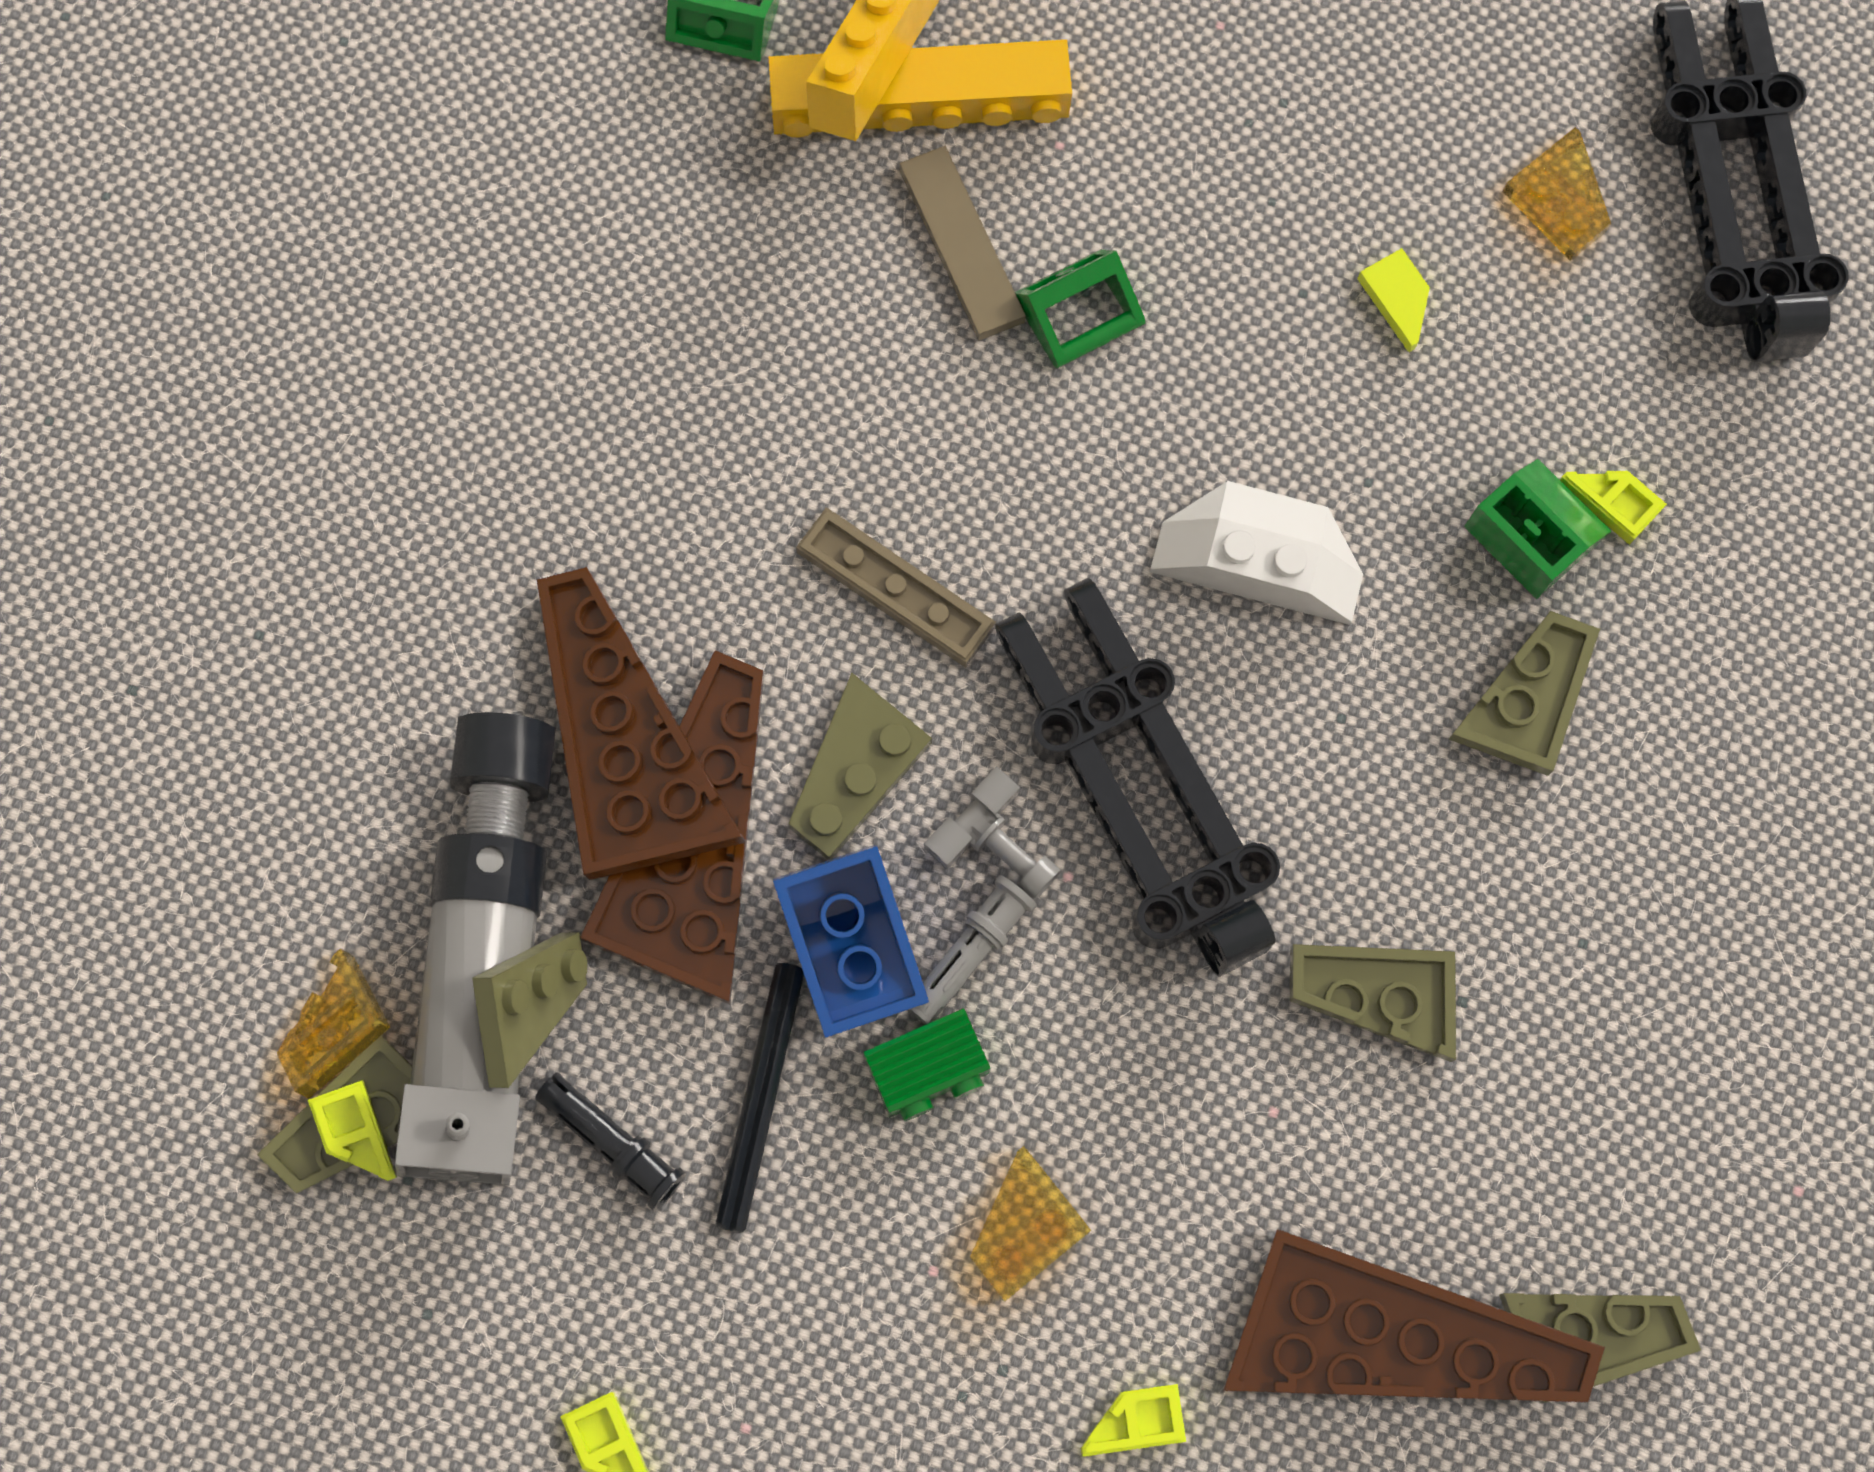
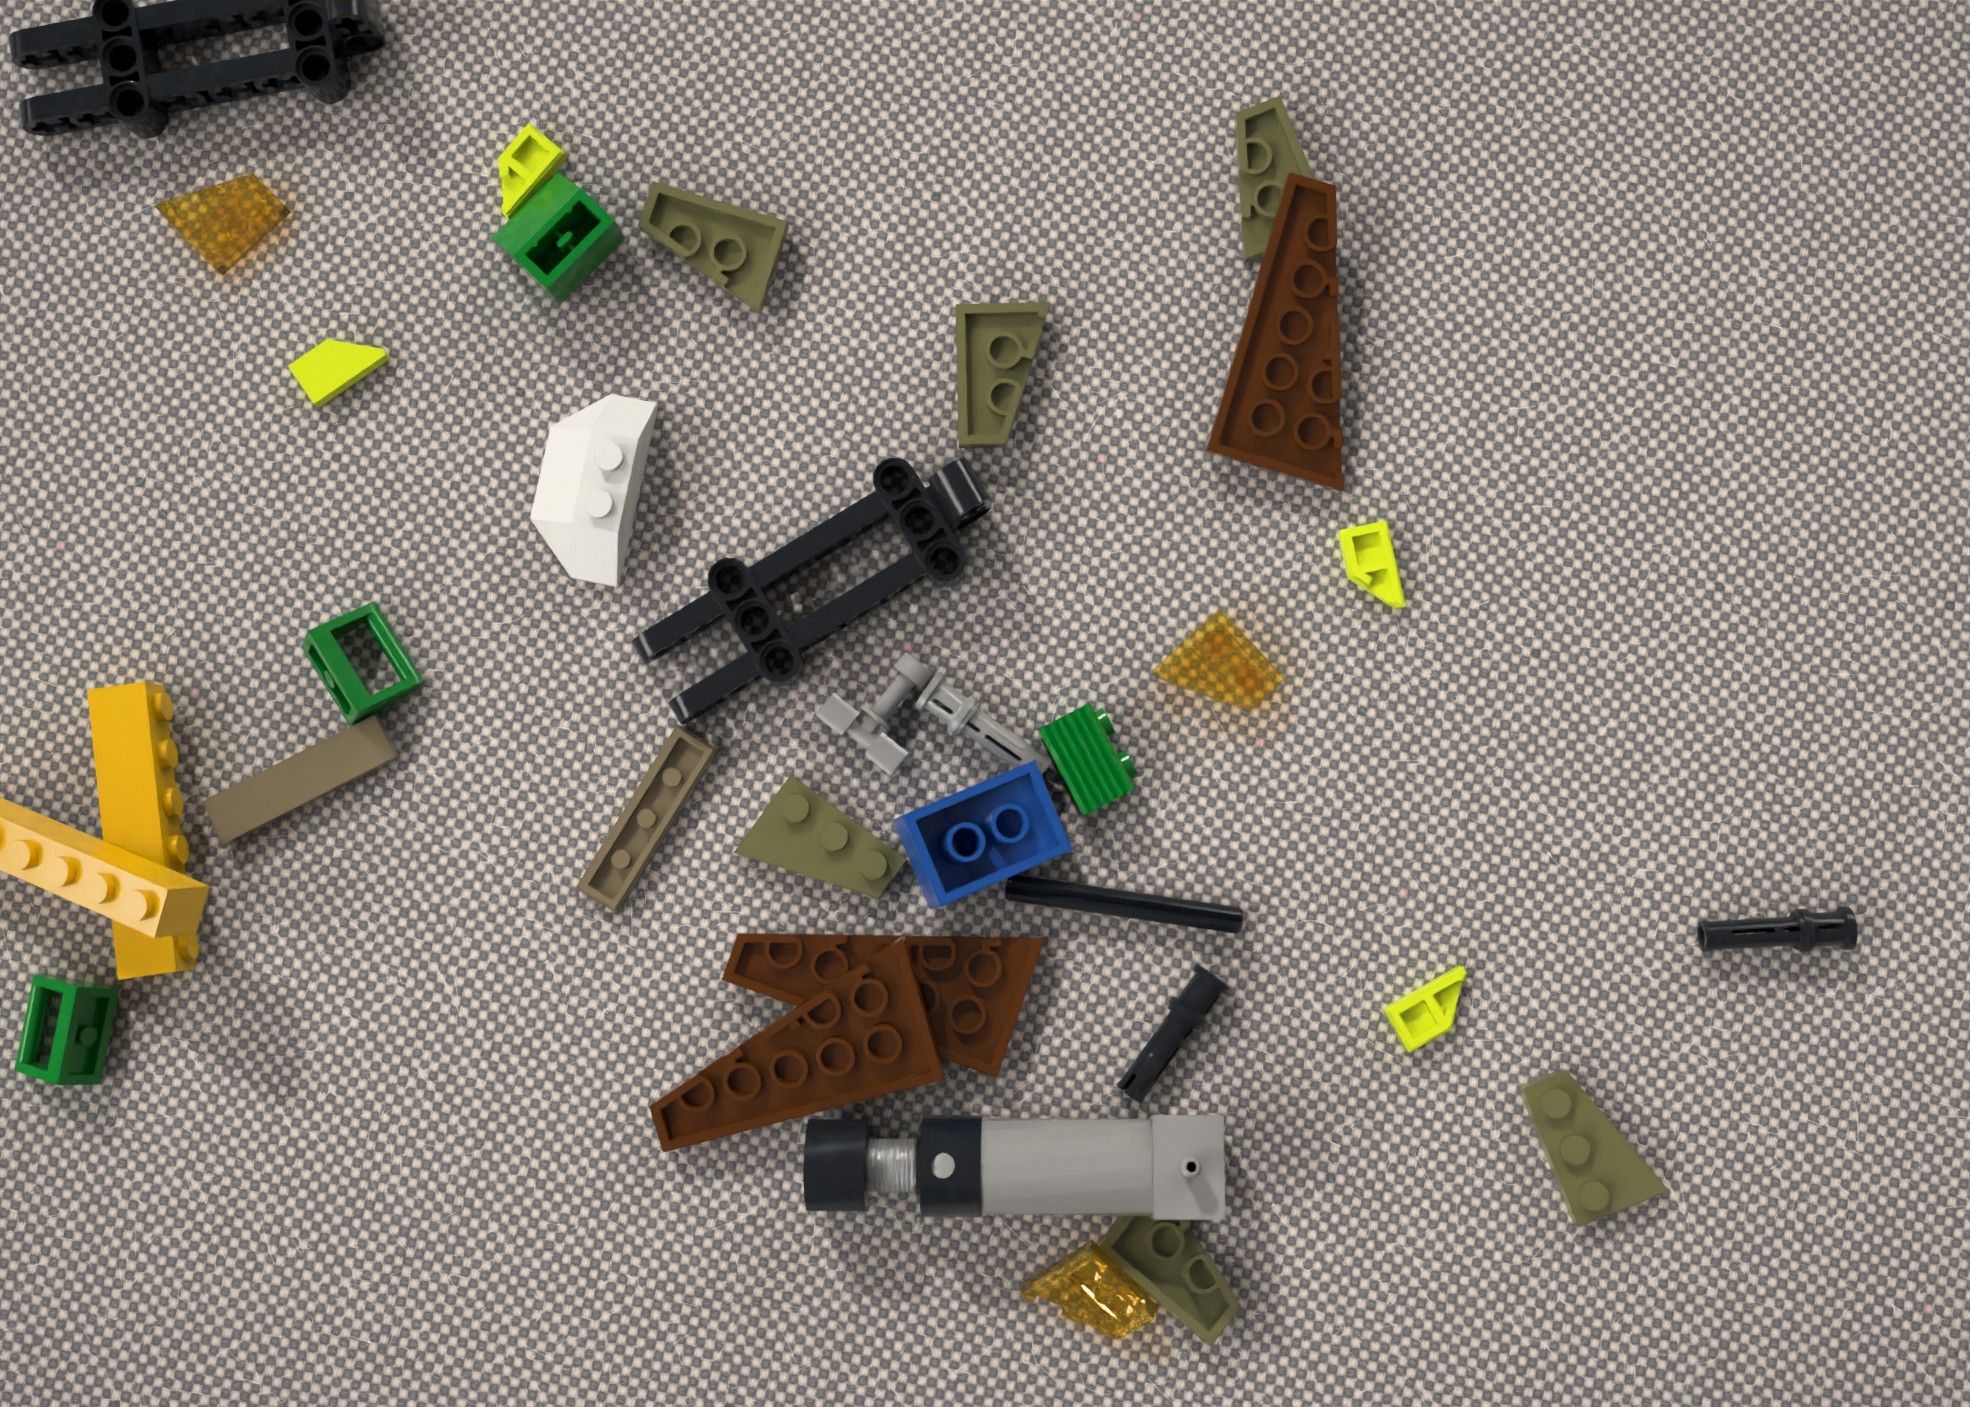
camera: 85 degrees left, 10 degrees up
neon yellow tile [308,1080,397,1181] -> none
olive wing [472,932,587,1088] -> none

